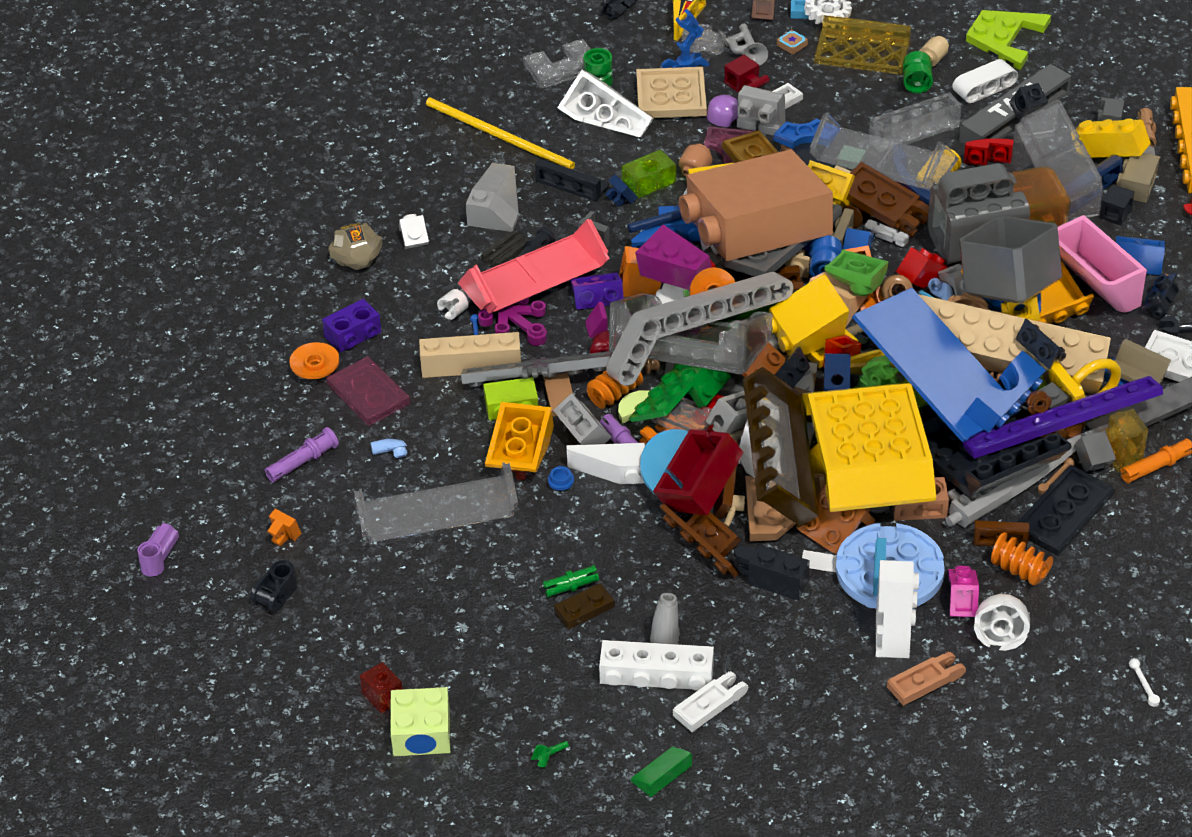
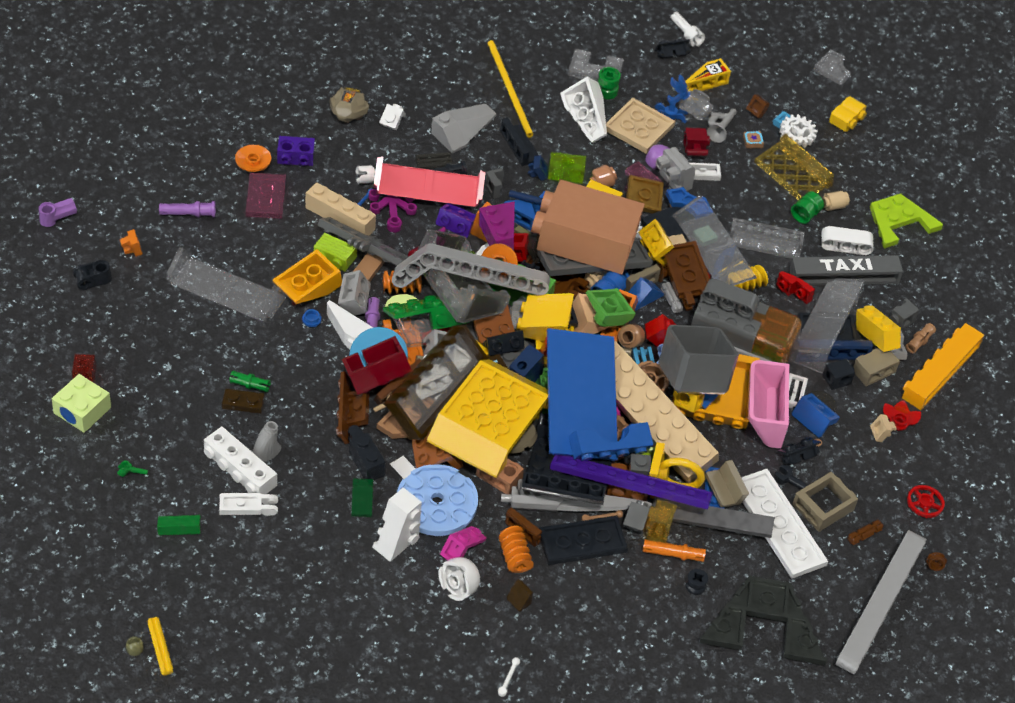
camera: 30 degrees right, 5 degrees up
light blue arm [371,439,407,458] -> none
dark azure tile [873,538,887,597] -> none
nougat hinge [887,652,966,706] -> none
black brick [1009,83,1049,121] -> none
black hinge [1015,318,1066,369] -> none
reddish brown plate [1026,391,1052,415] -> none
none -> dark green slope [351,478,373,517]
none -> dark brown slope [507,579,533,611]

